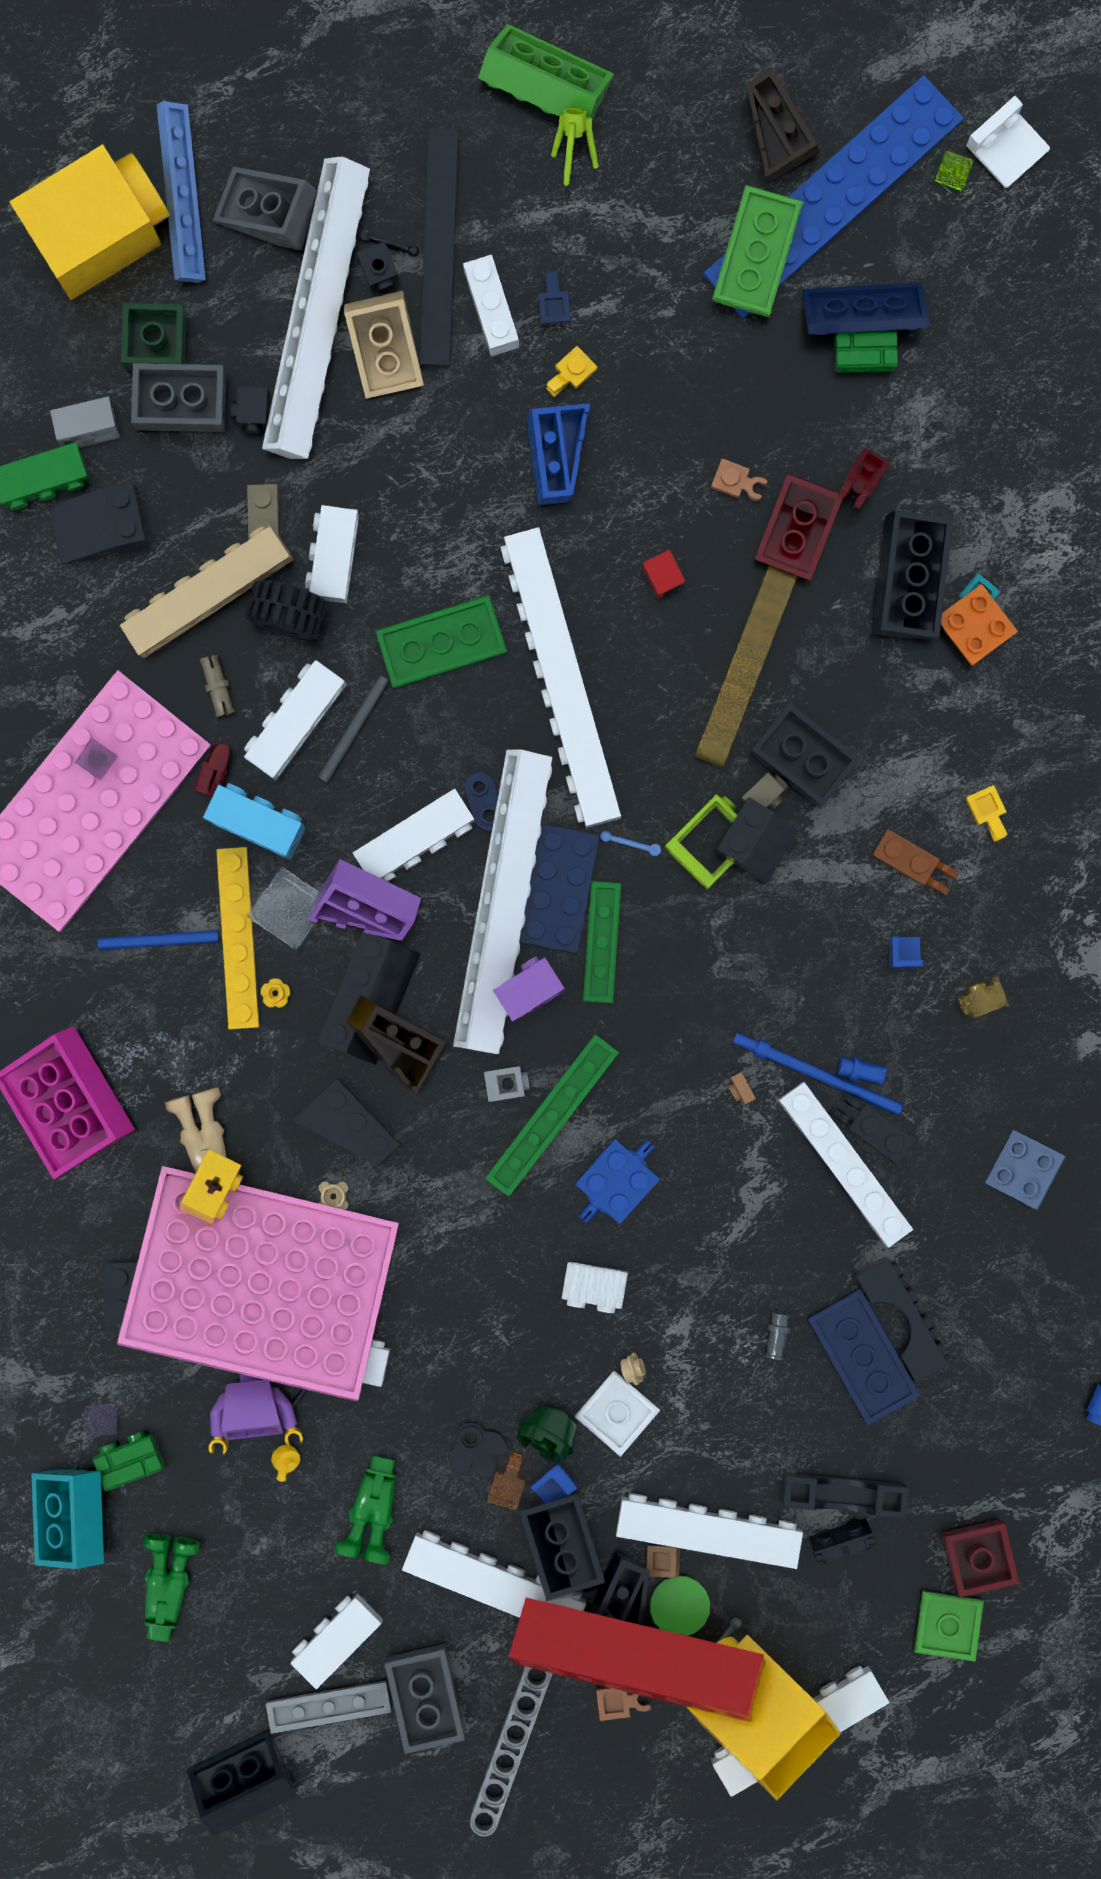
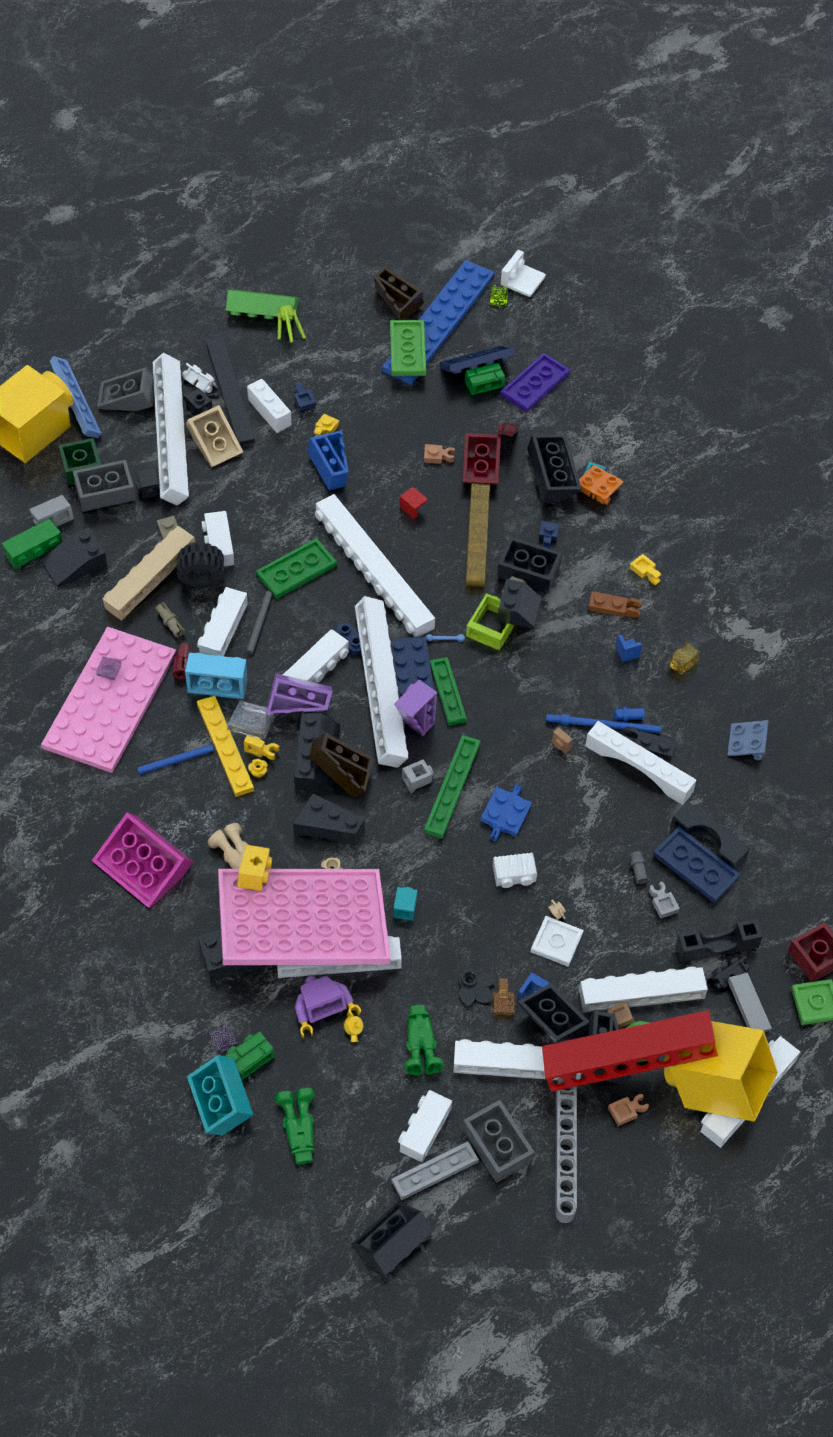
camera: 25 degrees left, 30 degrees down
dark green cone [516,1406,577,1463] -> none
none -> white hinge [182,363,218,393]
none -> yellow plate [244,735,279,760]
none -> teal brick [393,887,417,921]
none -> dark purple tile [500,353,570,413]
none -> dark blue plate [539,521,559,549]
none -> light grey plate [649,882,680,919]
none -> light grey tile [727,973,772,1032]

